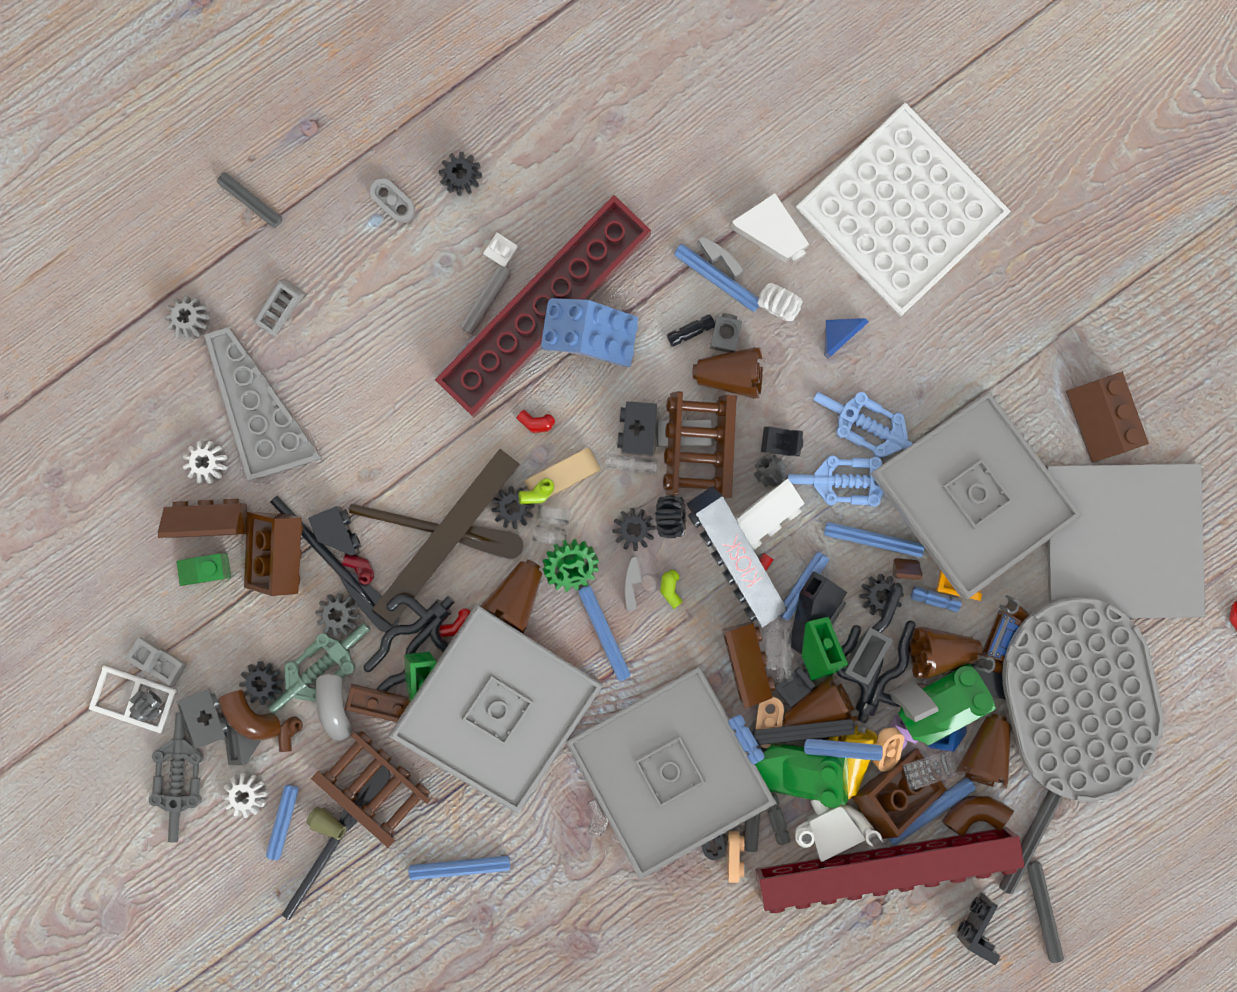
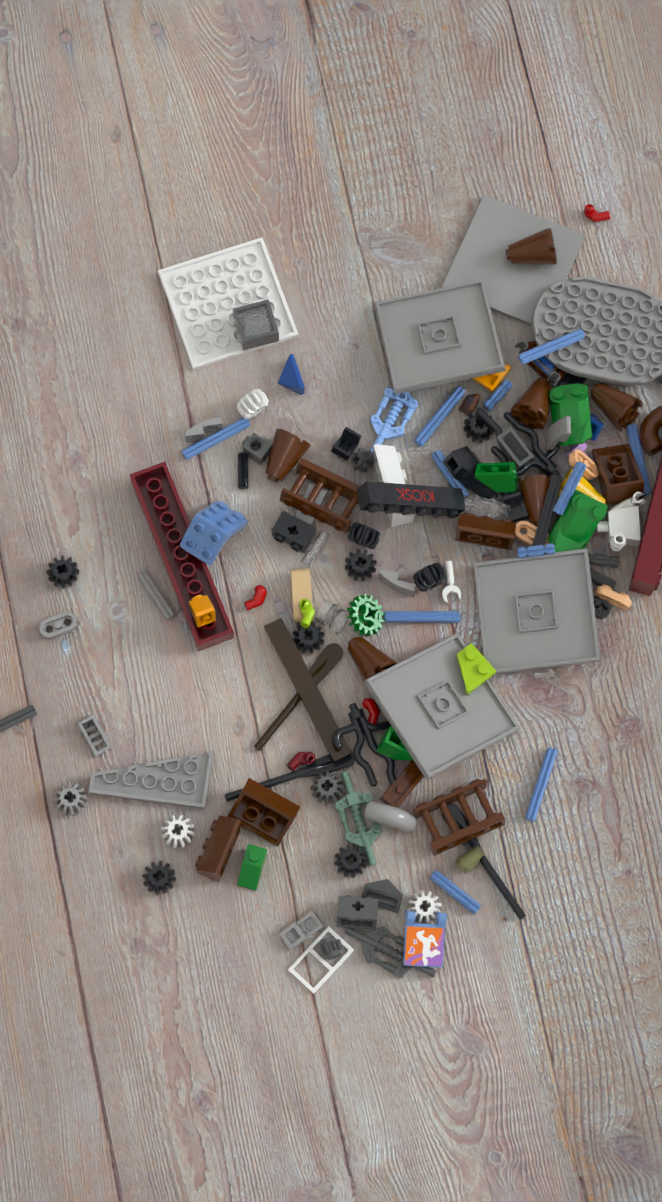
camera: 70 degrees left, 15 degrees down
reddish brown cylinder [218,690,281,740] -> none
reddish brown arm [278,716,303,752] -> none
black slope [308,506,361,556] -> none
white tile [483,233,519,268] -> none
lime arm [660,569,683,609] -> none
white slope [731,193,809,263] -> none
light blue bar [813,391,913,458] -> none
clear tile [902,751,957,790] -> none
reddish brown slope [1066,371,1149,463] -> none
none -> black gear [142,861,176,895]
none -> light orange slope [189,595,216,628]
none -> piece [233,299,279,351]
none -> flag [403,911,447,967]
none -> black gear [413,563,447,592]
none -> white piece [442,561,461,605]
none -> lime wing [456,643,497,695]
none -> reddish brown cone [505,228,557,265]
none -> medium blue axle [518,329,585,364]

